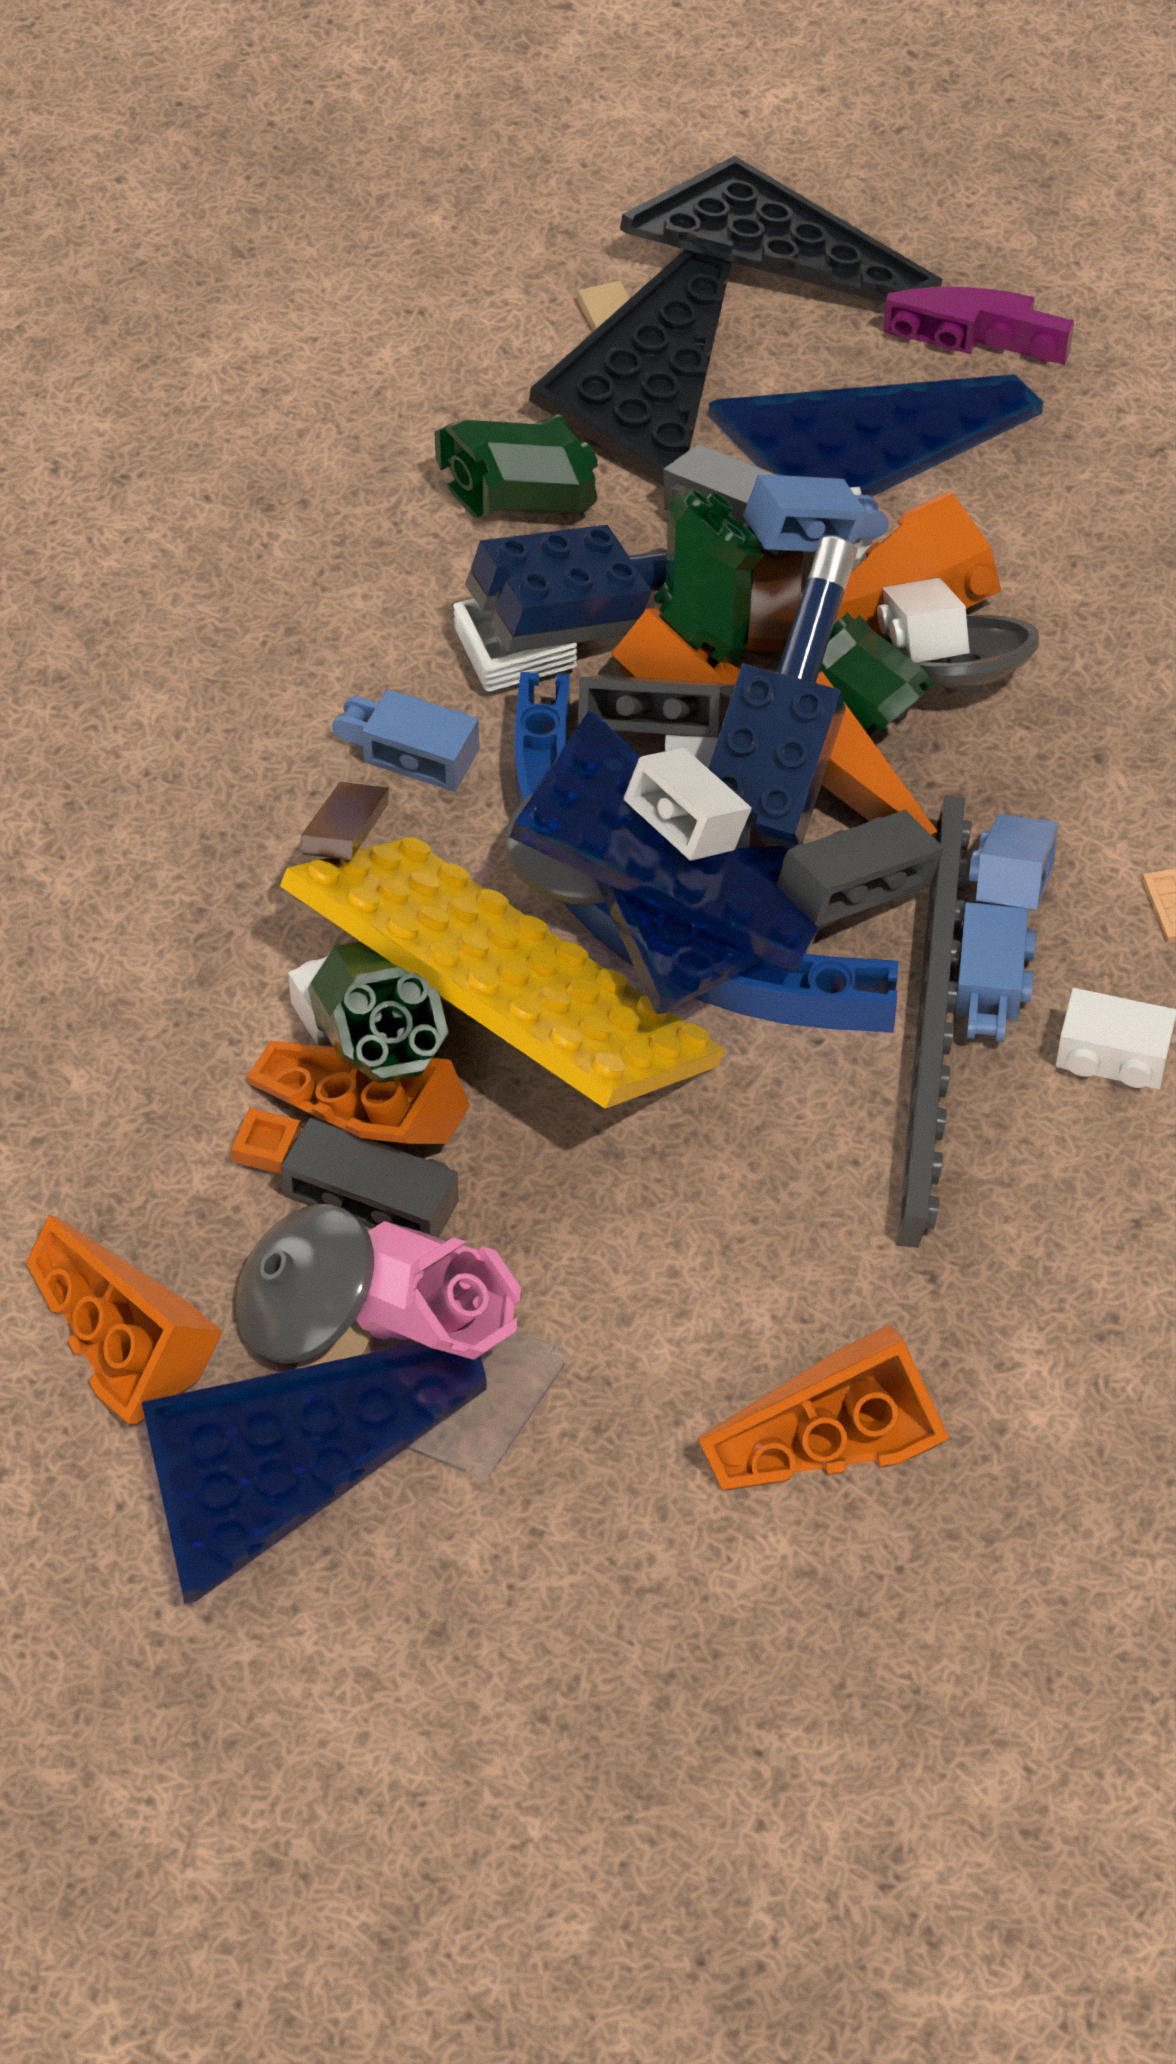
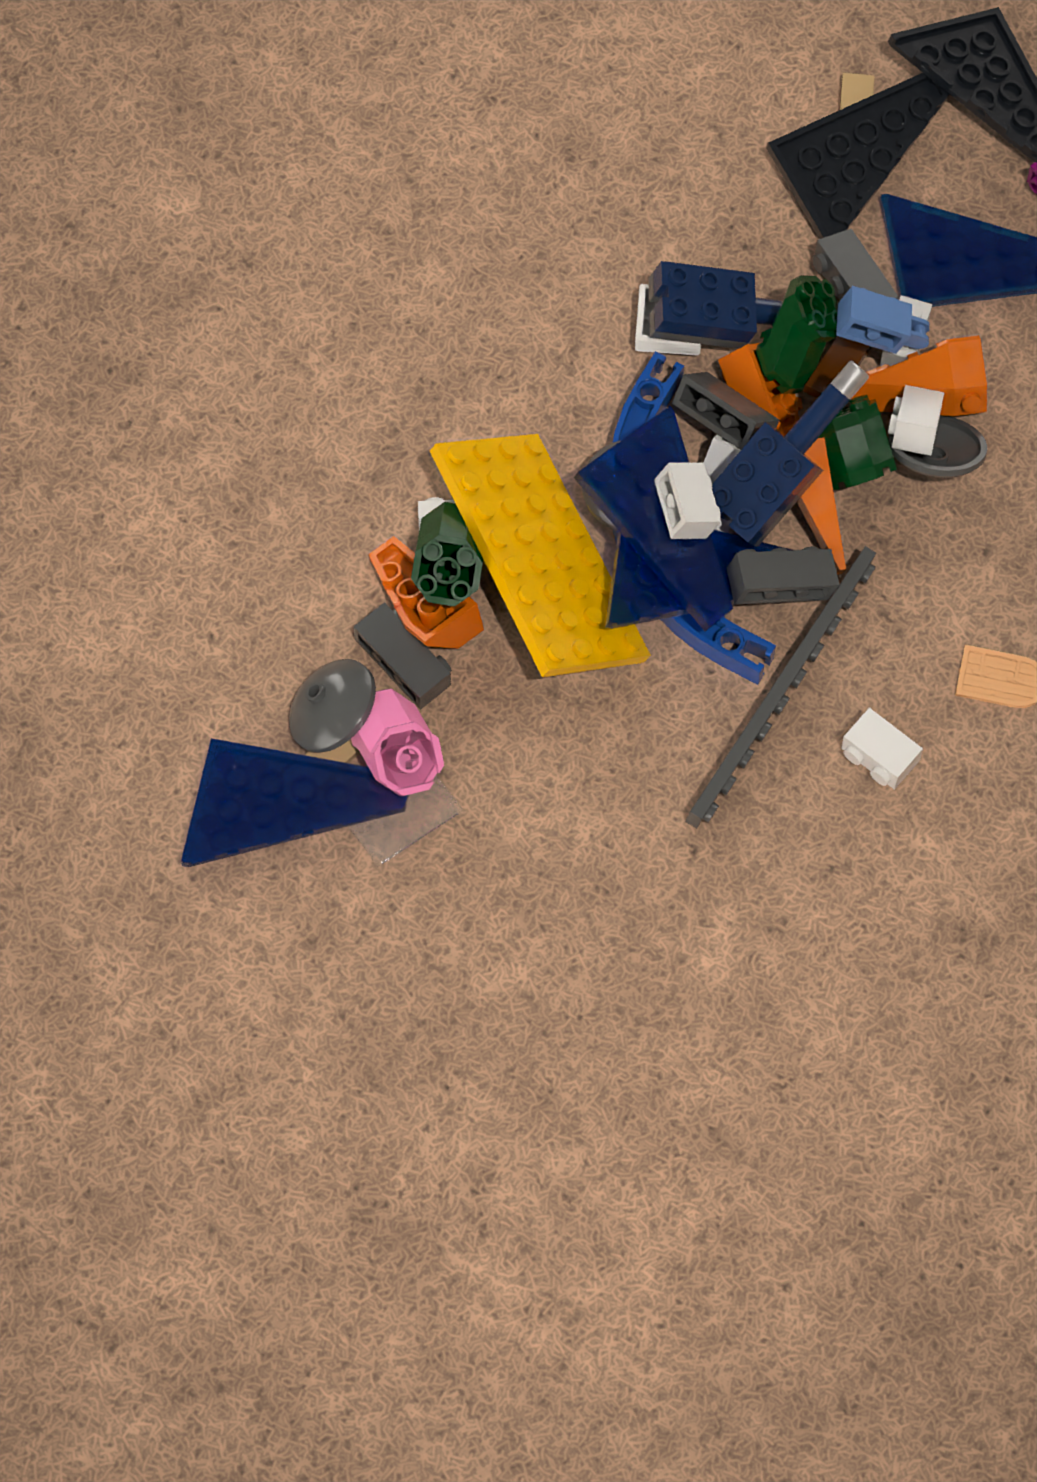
camera: 25 degrees right, 15 degrees up
orange wedge [26,1215,223,1424] -> none
orange plate [231,1107,301,1175] -> none
reddish brown tile [300,782,389,860] -> none
medium blue brick [332,689,480,792] -> none
dark green brick [434,414,598,518] -> none
orange wedge [697,1324,950,1490] -> none
medium blue brick [955,902,1036,1042] -> none
medium blue brick [969,814,1059,910] -> none

